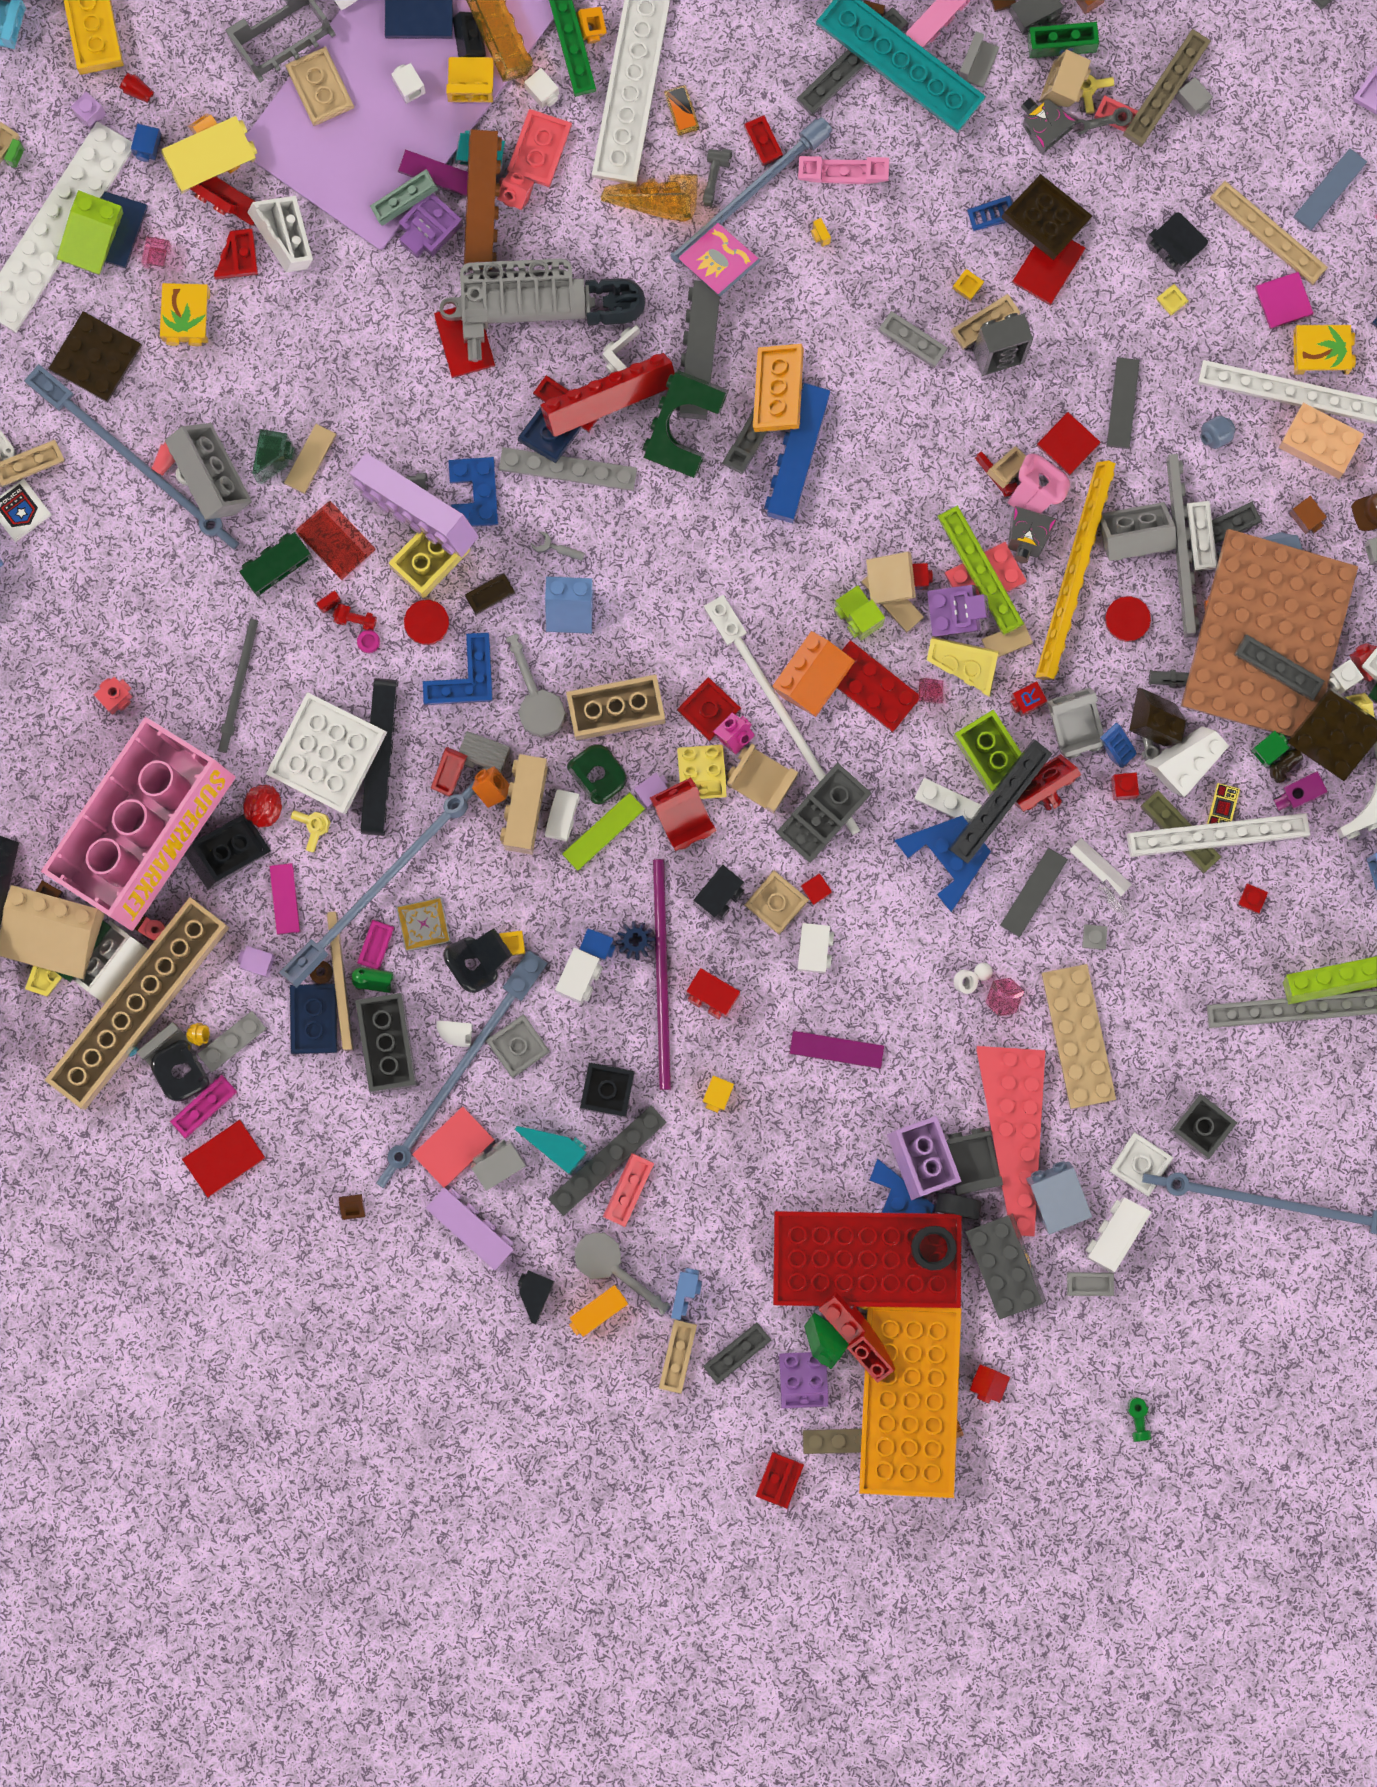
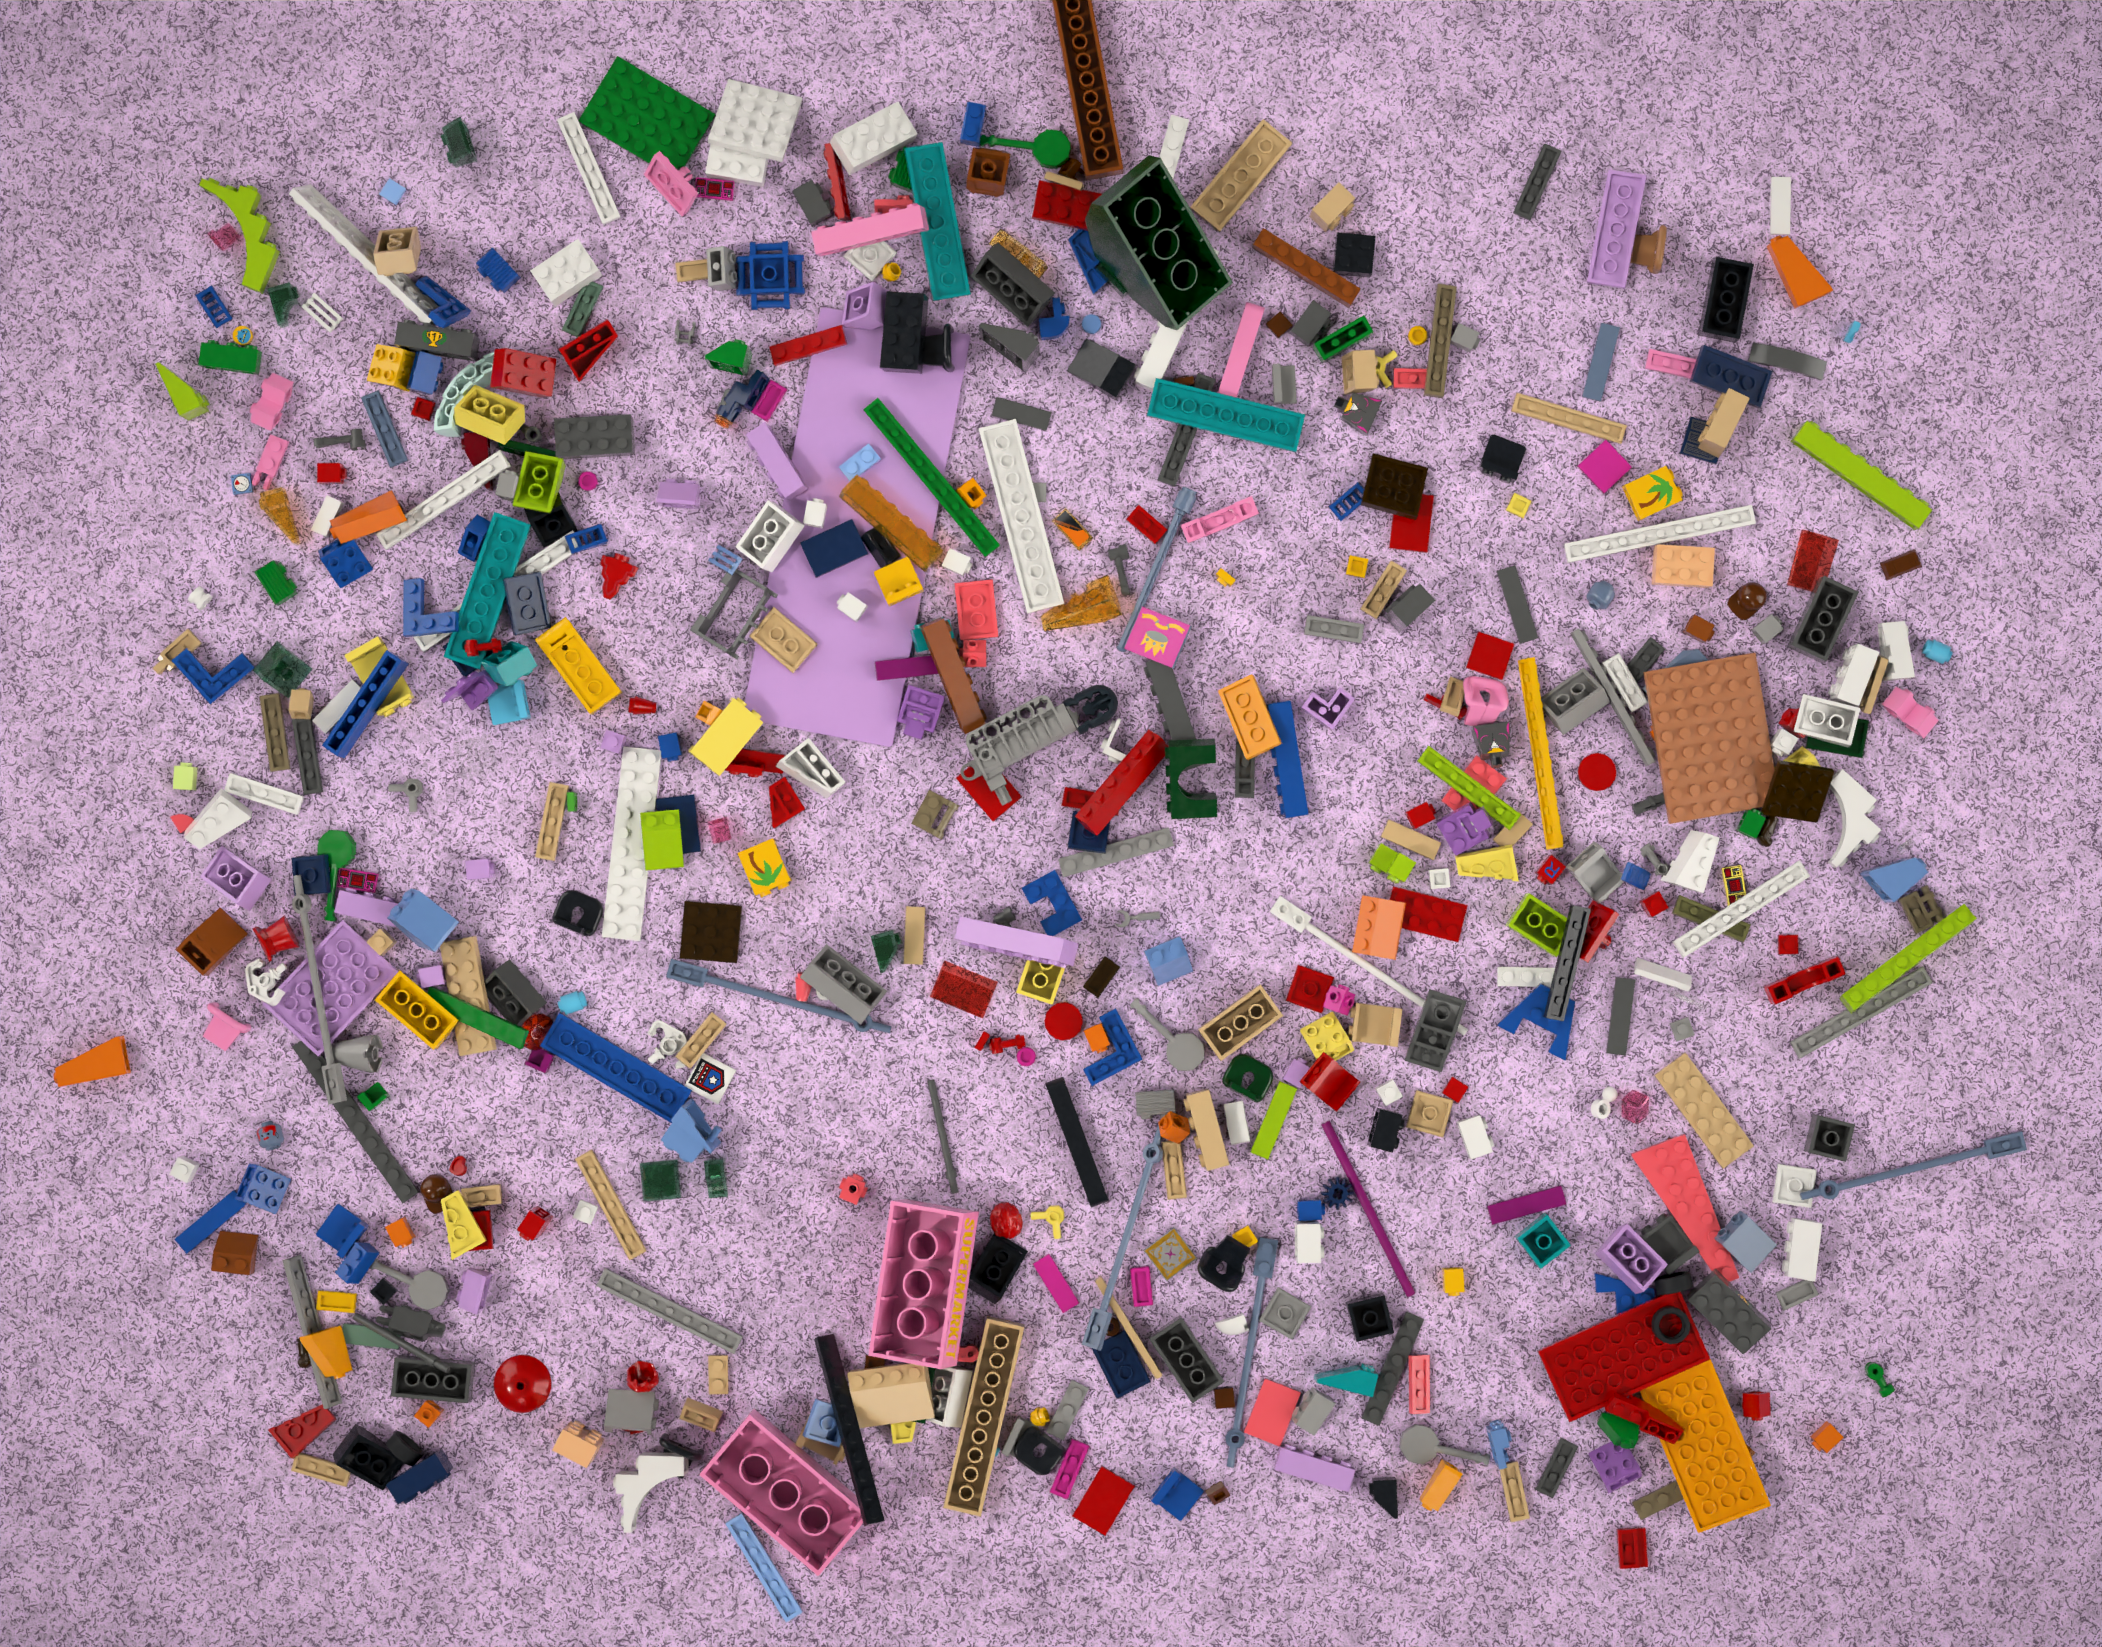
camera: 25 degrees left, 5 degrees up
lavender brick [238,946,275,978] -> none
dark green brick [239,532,313,597] -> none
white plate [266,692,387,814] -> none
green piece [352,967,393,993] -> none
sand green tile [370,169,438,226] -> none
red tile [431,747,468,797] -> none
red brick [686,968,740,1020] -> none
tan tile [866,552,916,605] -> none
clear pink plate [918,678,944,704] -> none
dark grey brick [1076,107,1133,134] -> none
dark brown slope [1129,688,1186,747] -> none
dark grey tile [1234,635,1325,701] -> none
magenta torso [1273,771,1328,811] -> none
none -> dark tan plate [911,790,959,840]
none -> light grey tile [1033,483,1046,502]
none -> orange brick [1083,1023,1110,1054]
none -> blue bracket [1150,1467,1204,1521]
none -> tan tile [1161,1141,1187,1200]
none -> reddish brown tile [1214,1387,1235,1409]
none -> lavender brick [1300,687,1355,731]
none -> white brick [1375,1079,1403,1106]
none -> yellow tile [1408,326,1427,346]
none -> white plate [1428,868,1450,889]
none -> teal brick [1514,1213,1571,1269]
none -> red arch [1763,956,1846,1005]
none -> orange brick [1810,1421,1844,1453]

